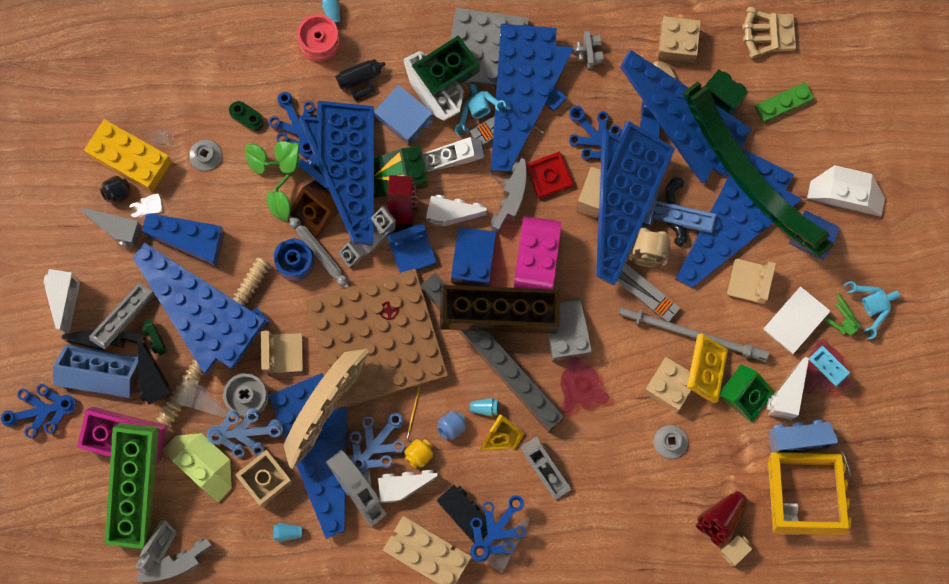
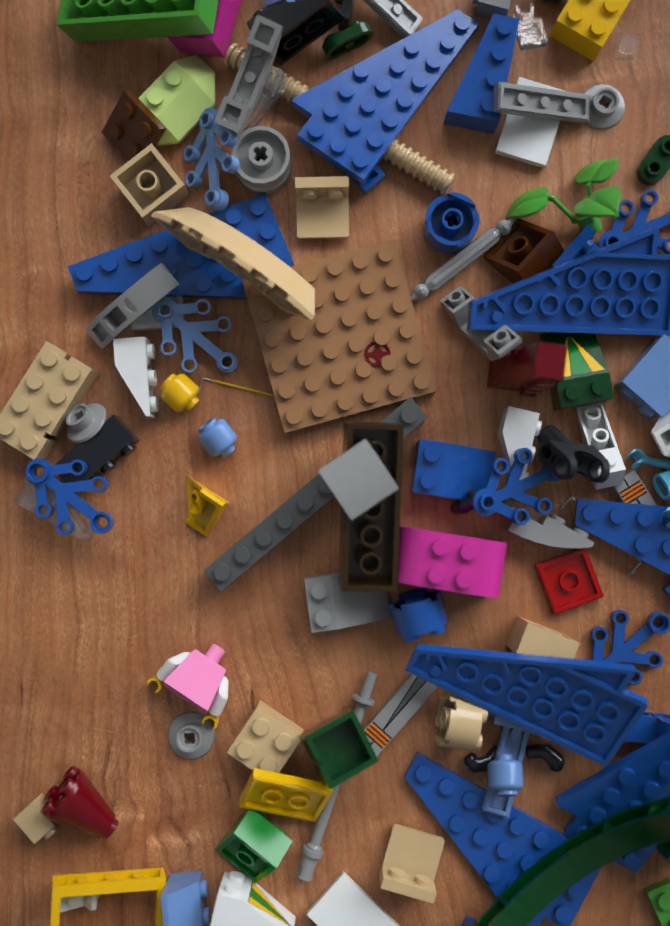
camera: 95 degrees right, 10 degrees up
light grey hinge [135,520,177,573] -> none
light grey slope [136,538,214,583] -> none
medium azure cone [273,523,302,543] -> none
blue bracket [387,223,436,273] -> none
medium azure cone [470,398,499,417] -> none
light grey slope [521,436,572,500] -> none
clear pink tile [560,357,609,413] -> none
none -> light grey piece [66,403,106,443]
none -> reddish brown plate [102,90,167,161]
none -> bright pink torso [146,644,229,730]
none -> light grey slope [214,14,283,134]
none -> dark green piece [299,709,379,789]
none -> light grey slope [318,439,399,521]
none -> blue brick [388,587,448,642]
none -> black arm [450,490,477,514]
none -> blue plant [472,448,561,525]
none -> medium blue head [487,754,524,797]
none -> light grey tile [493,82,590,124]
none -> white tile [495,77,564,169]
none -> black connector [537,425,610,483]

